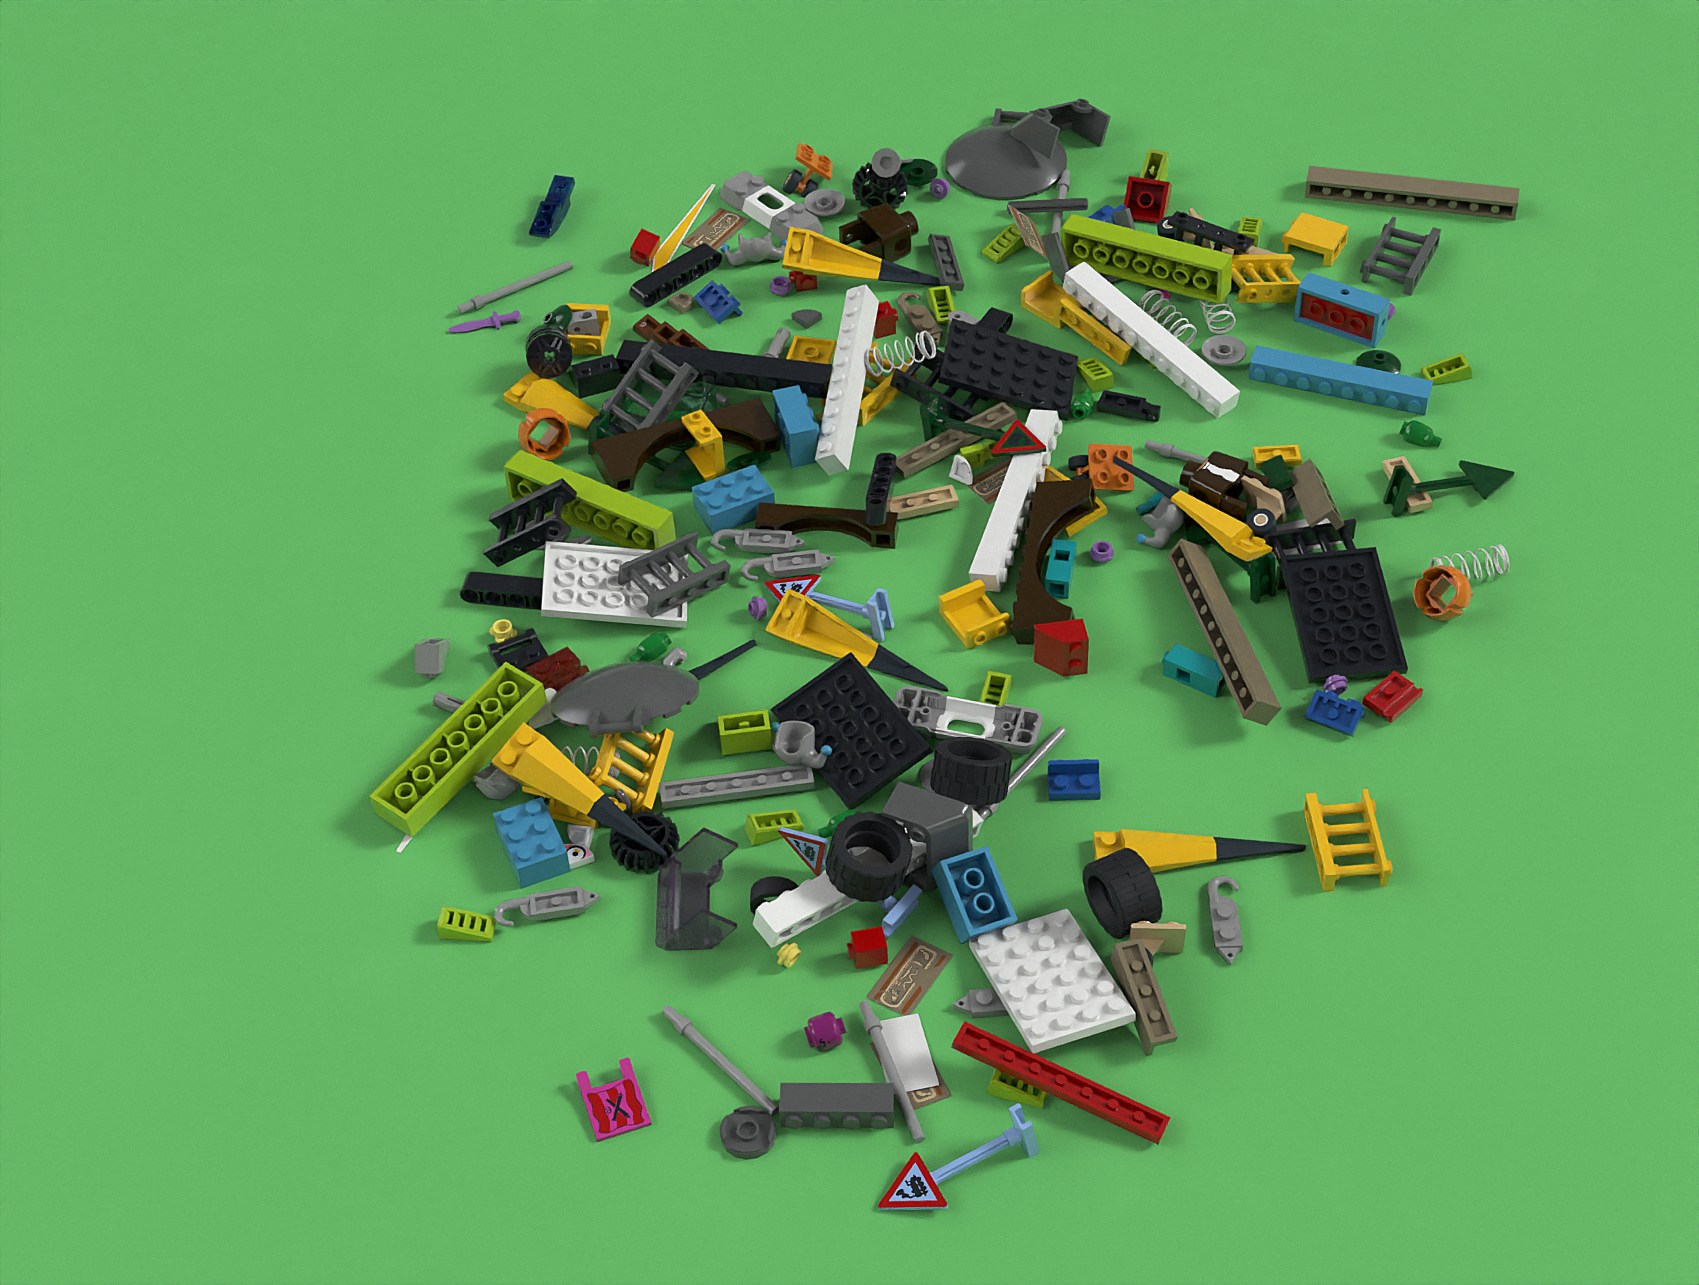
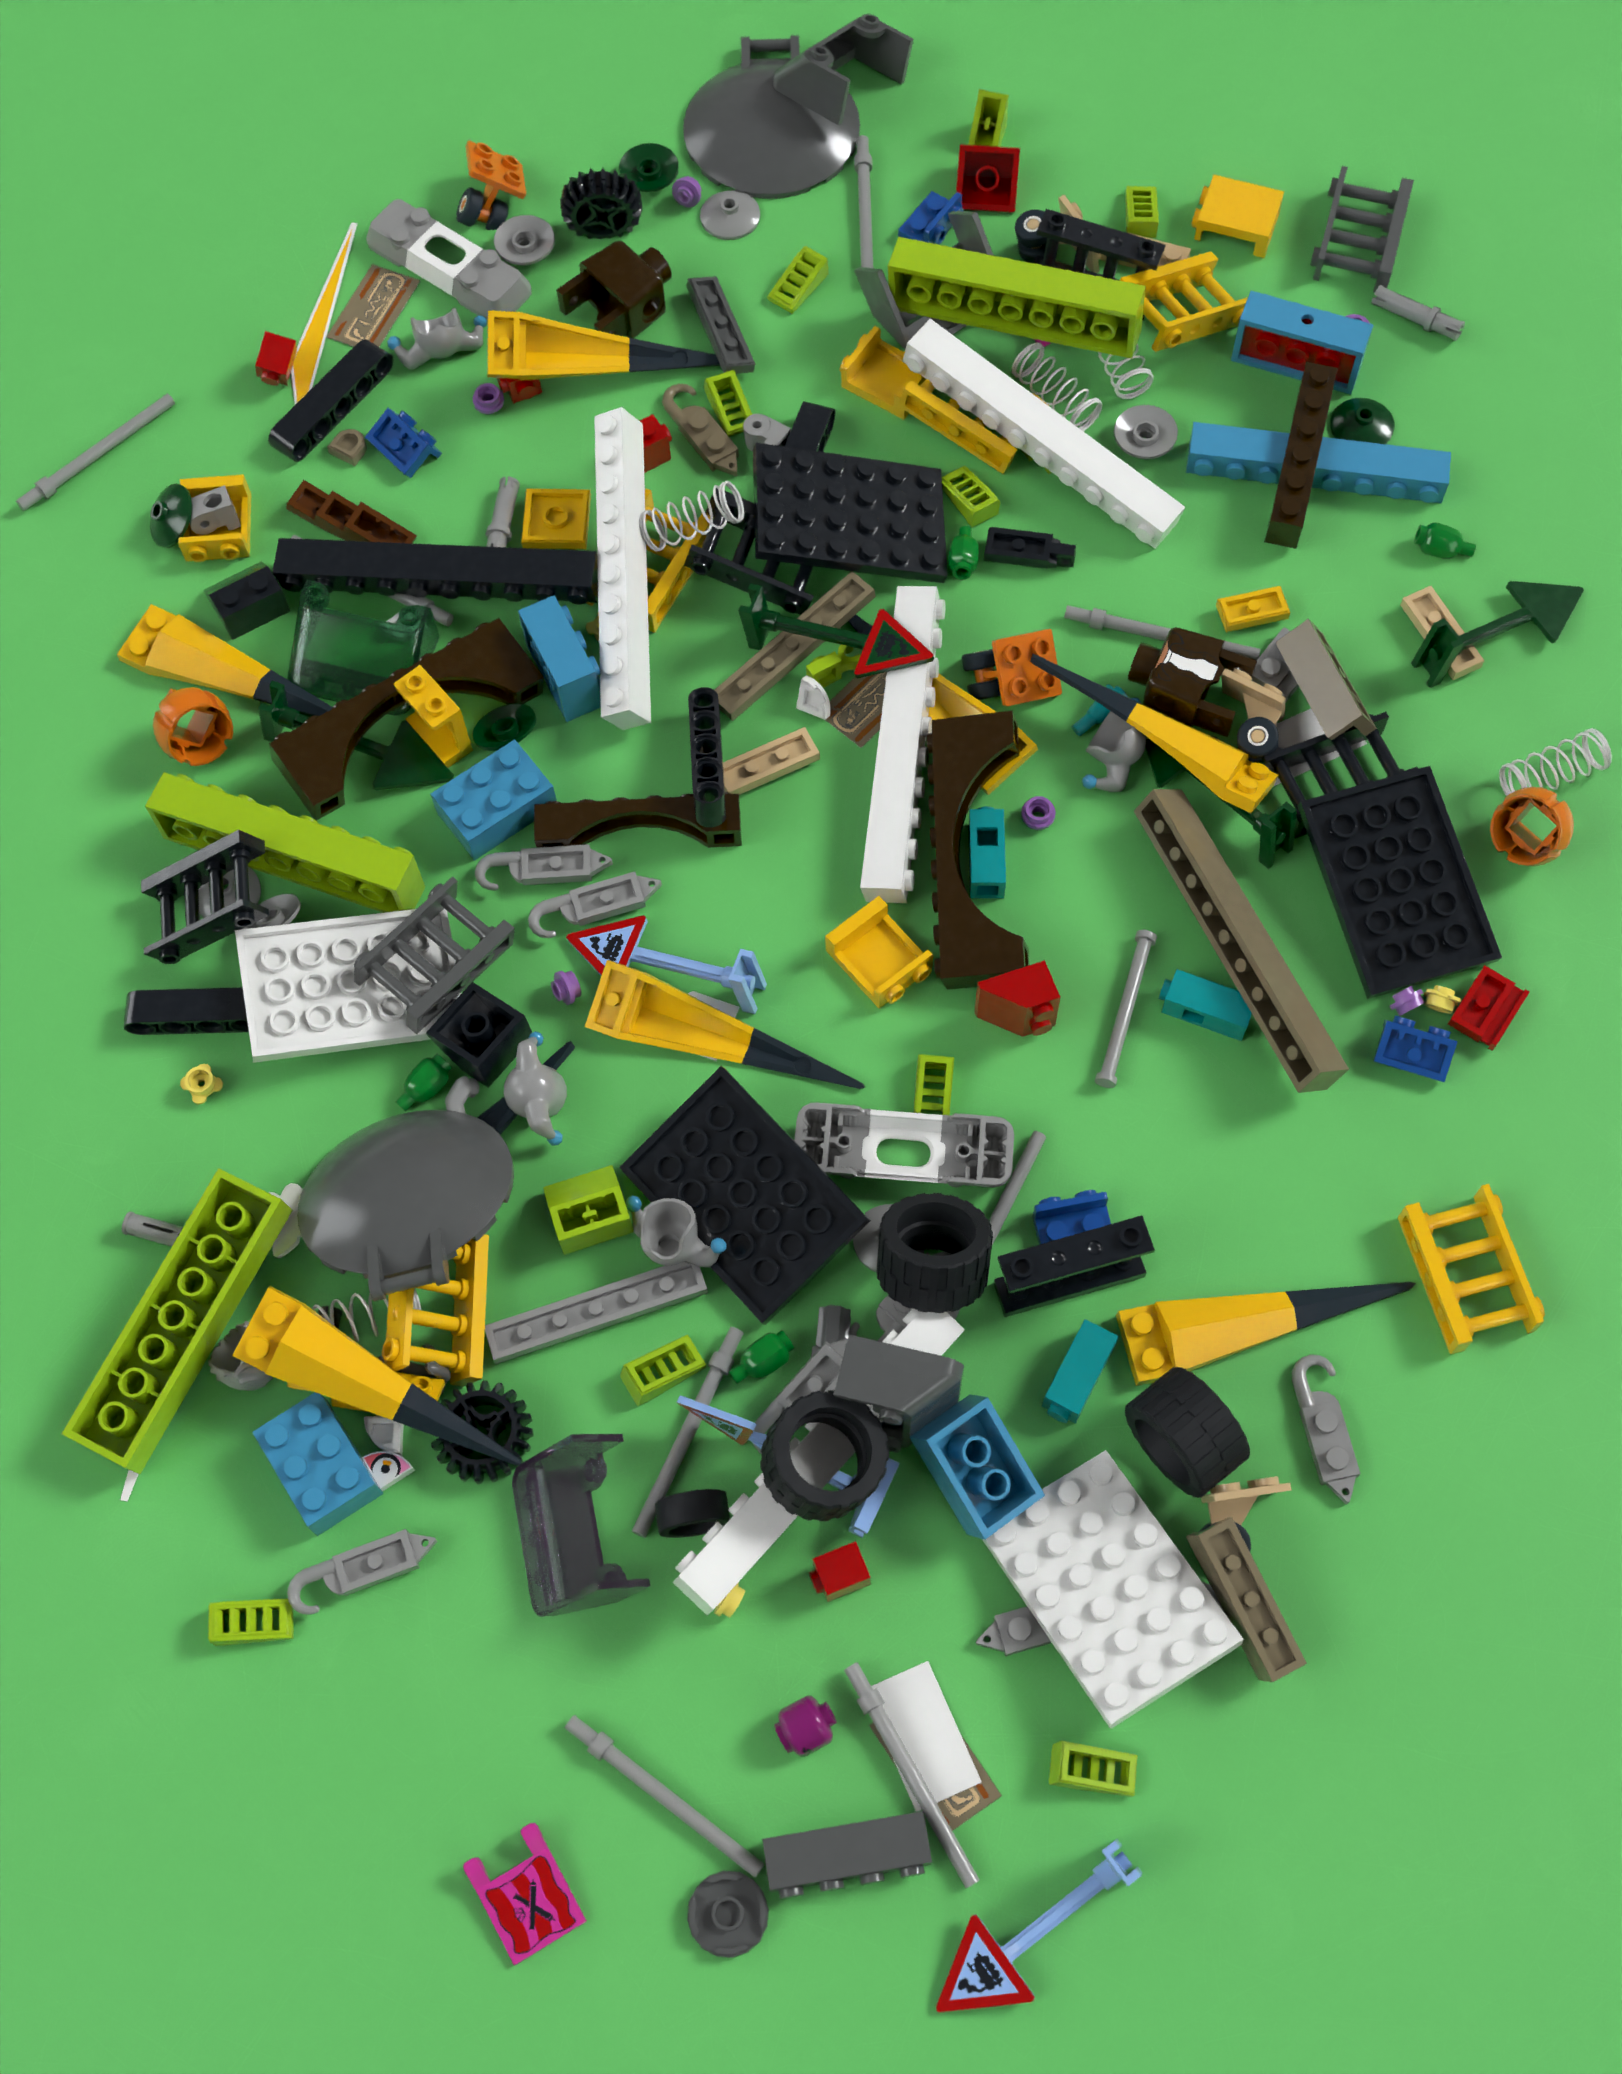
camera: 10 degrees left, 20 degrees up
light grey arch [415,638,450,678] -> none
medium lavender sword [448,310,521,333] -> none
black plate [487,628,550,673] -> none
black wheel [525,324,573,379] -> none
clear red plate [526,646,589,692] -> none
clear blue slope [529,175,575,238] -> none
dark grey fence [601,339,699,430] -> none
dark grey tile [791,309,822,329] -> none
dark tan sticker [866,936,953,1016] -> none
light grey piece [871,148,913,178] -> none
red plate [951,1021,1171,1145] -> none
dark grey axle [1007,198,1089,214] -> none
sticker [1008,204,1048,259] -> none
dark green tile [1260,455,1294,492] -> none
dark tan brick [1305,166,1520,220] -> none
lime slope [1420,353,1472,385] -> none
none -> black slope [426,982,532,1088]
none -> light grey piece [504,1031,567,1146]
none -> light grey bar [632,1327,744,1538]
none -> light grey dish [700,190,760,240]
none -> black fence [993,1215,1155,1317]
none -> teal brick [1042,1319,1119,1424]
none -> light grey bar [1095,930,1157,1088]
none -> dark brown arch [1264,362,1338,549]
none -> light grey pin [1371,285,1465,341]
none -> light yellow plate [1423,985,1461,1014]

